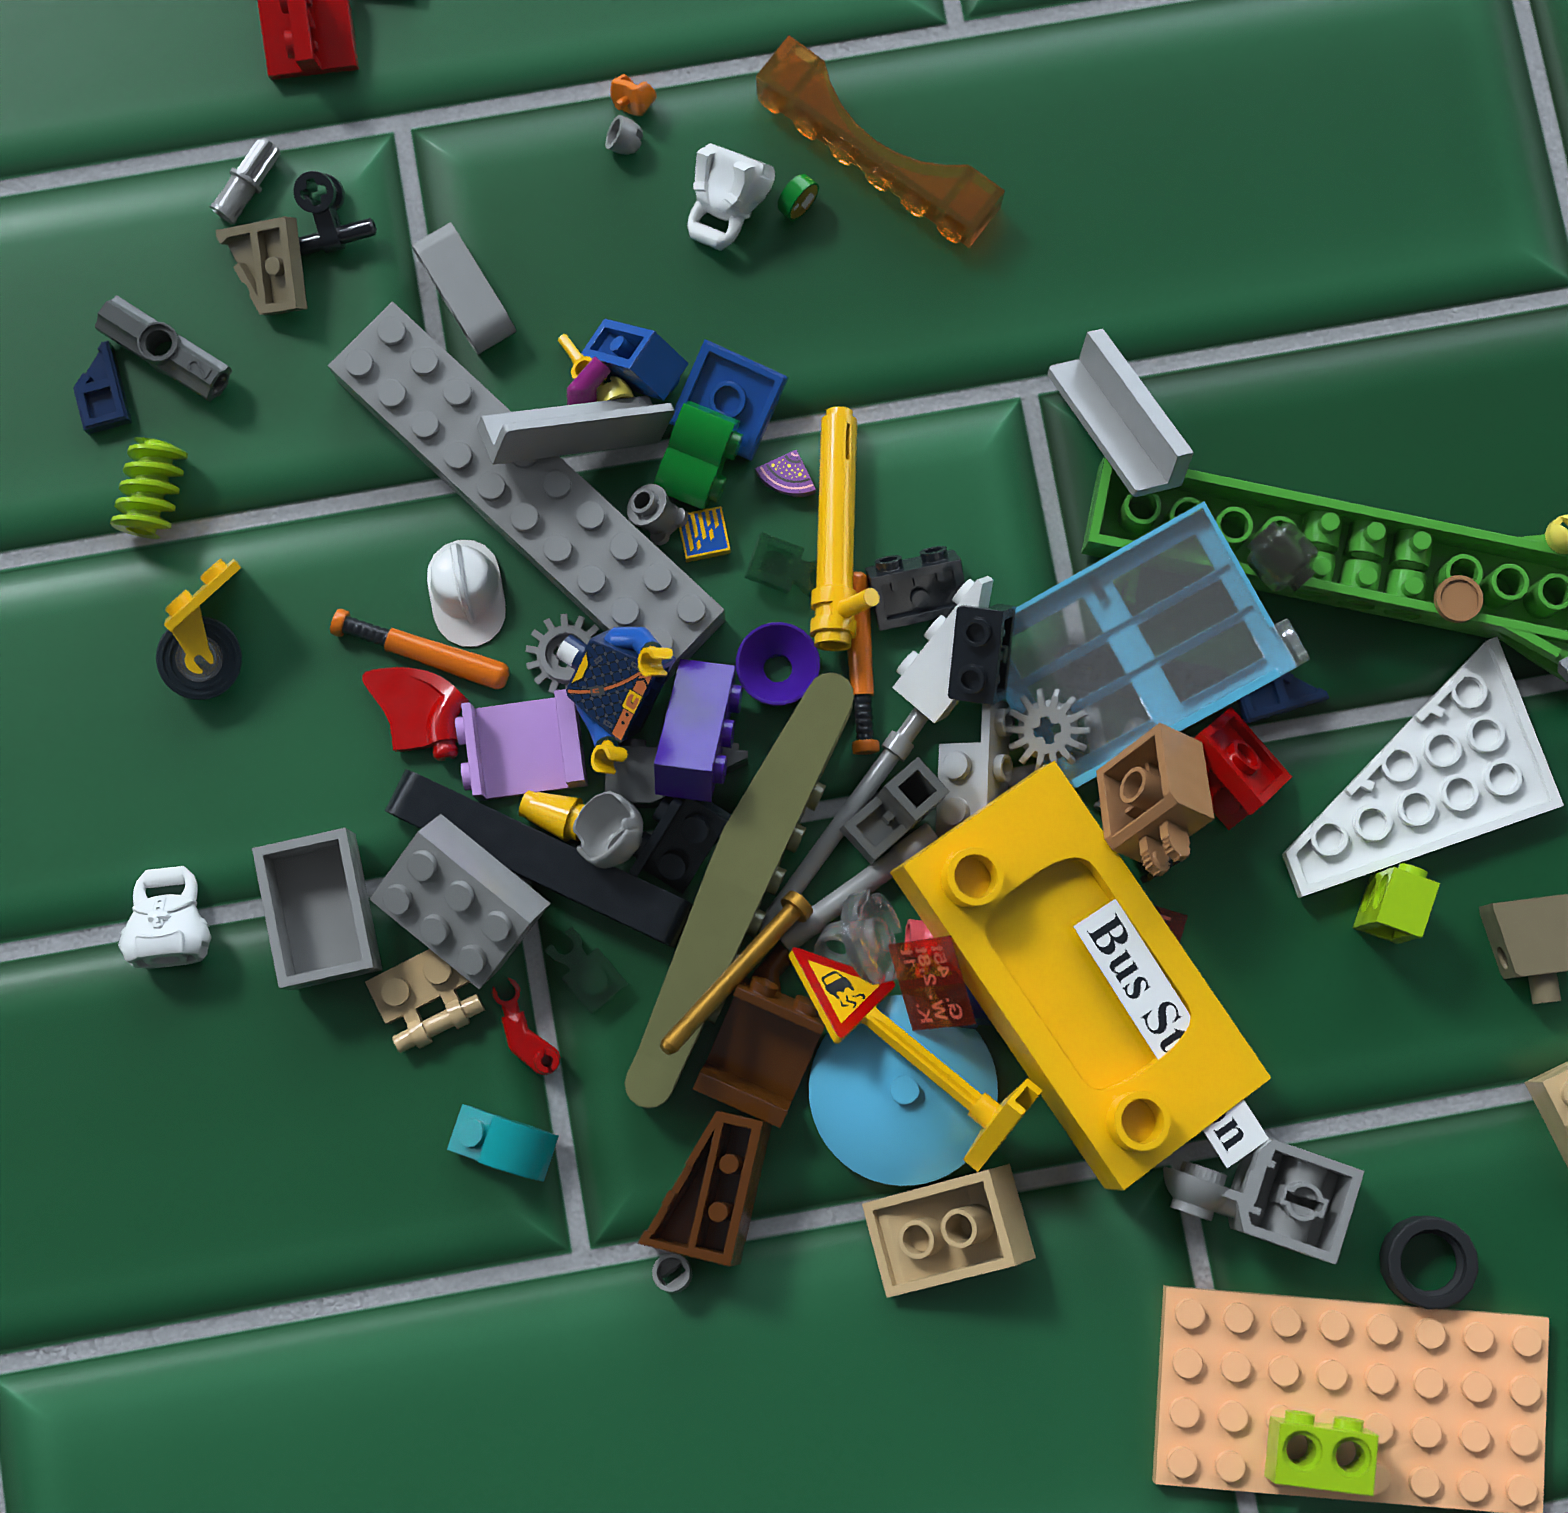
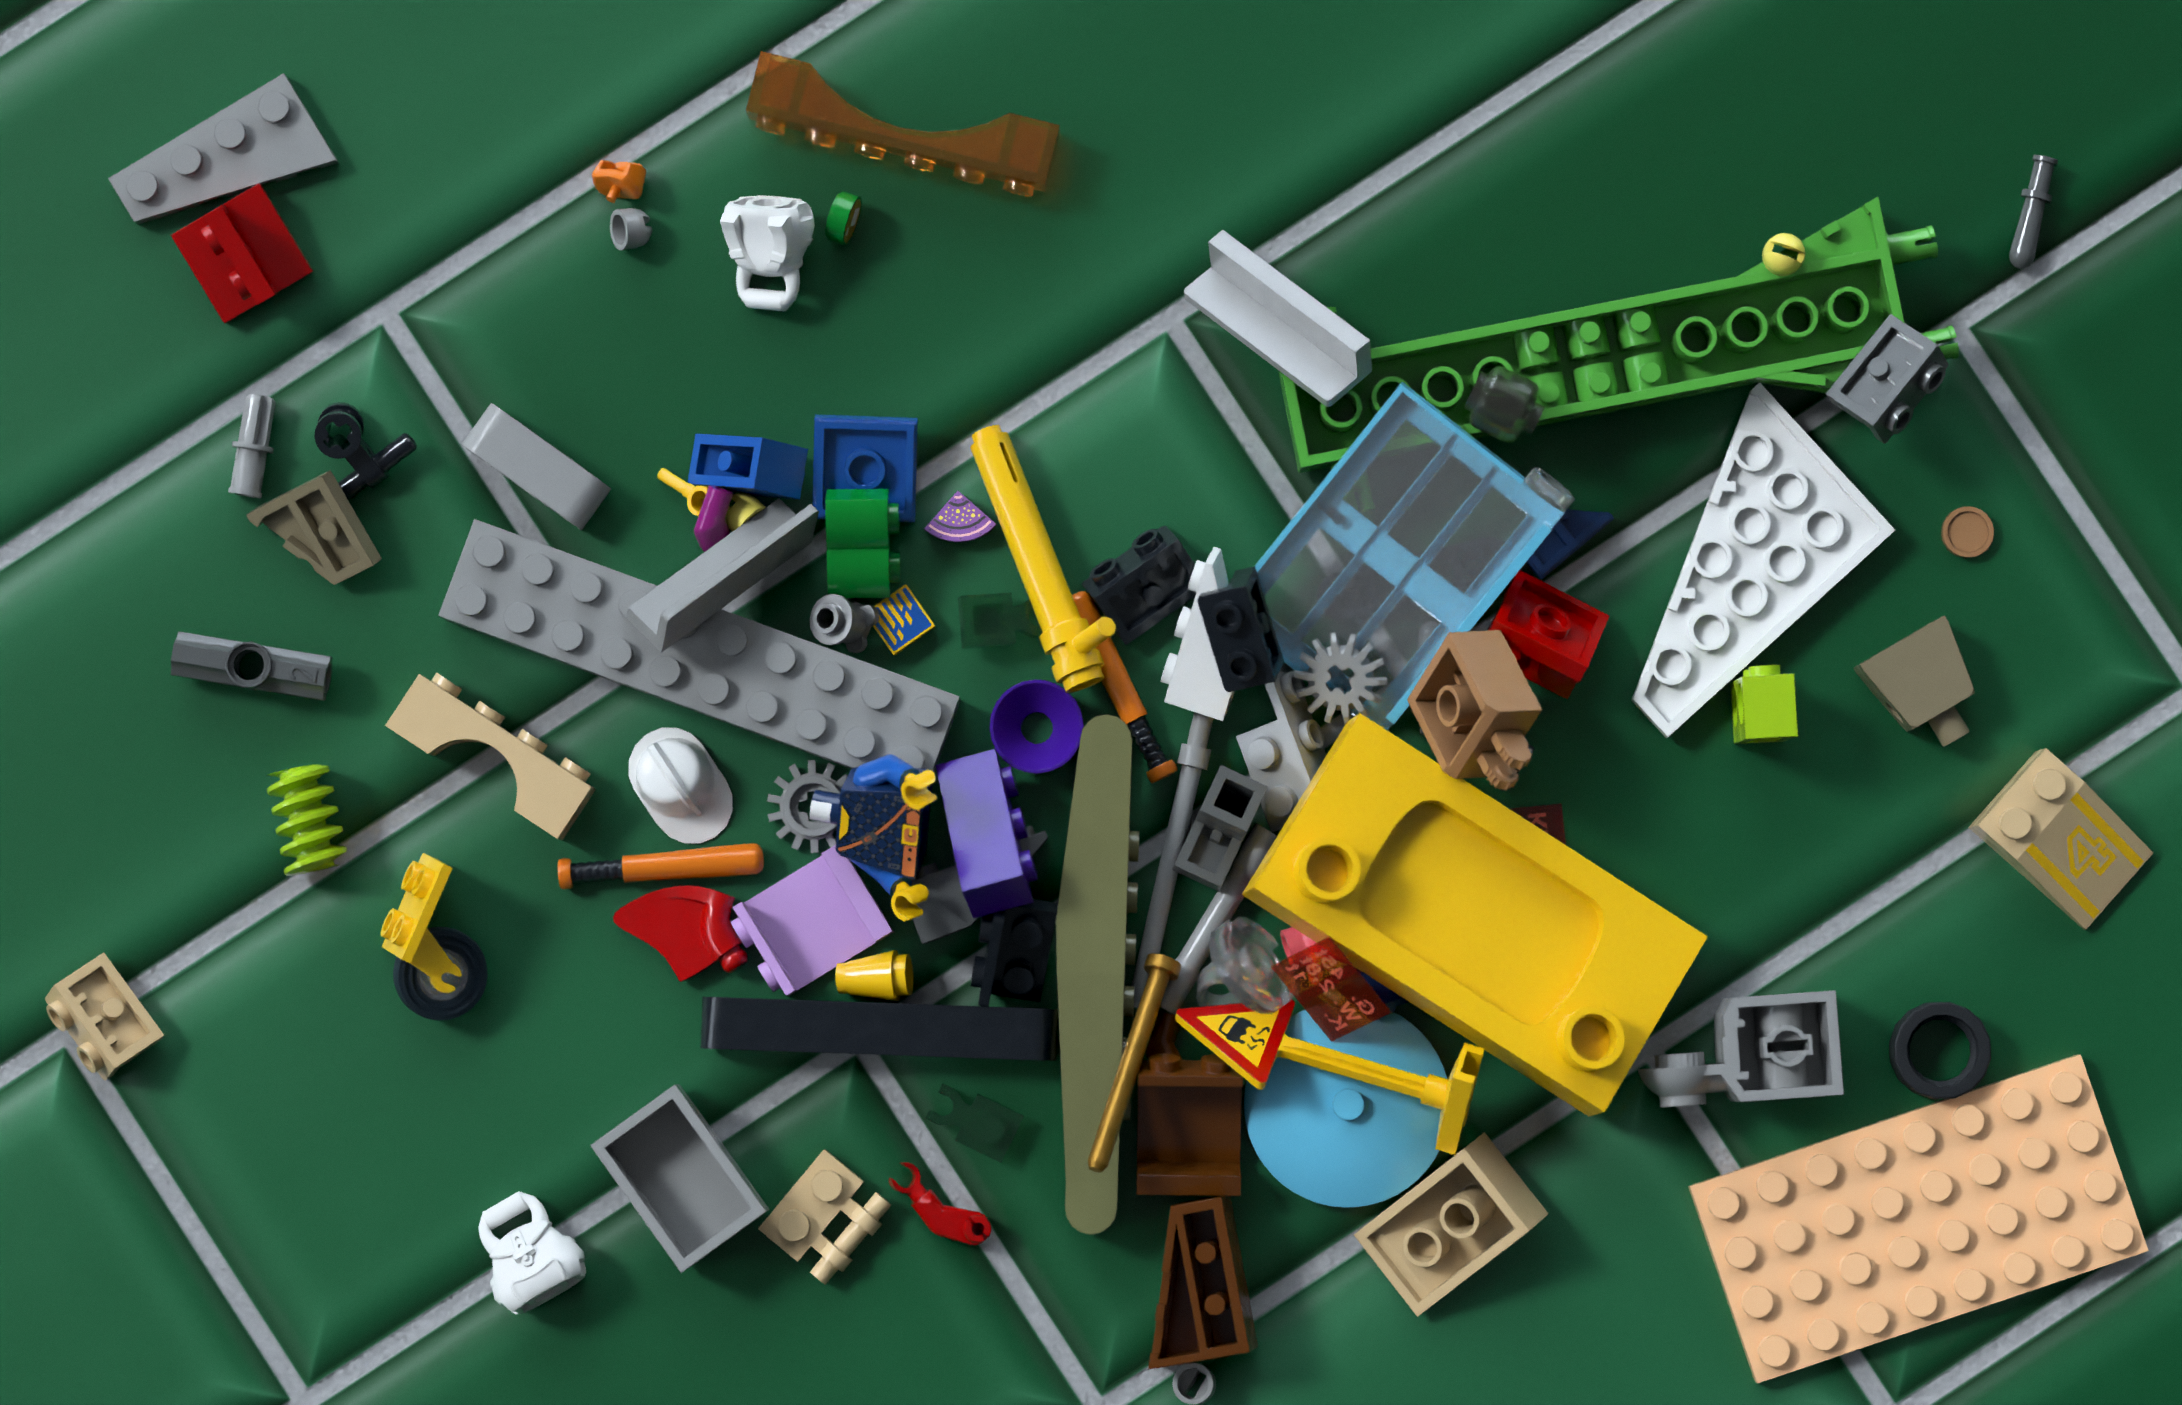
camera: 20 degrees left, 5 degrees up
dark blue tile [73,341,132,435] -> none
light grey piece [369,814,550,989] -> none
teal brick [447,1104,559,1181] -> none
light grey hair [573,791,643,868] -> none
white sticker [1073,899,1269,1168] -> none
lime brick [1264,1410,1379,1496] -> none
medium nougat piece [1434,575,1483,623] -> none
none -> tan arch [385,672,596,840]

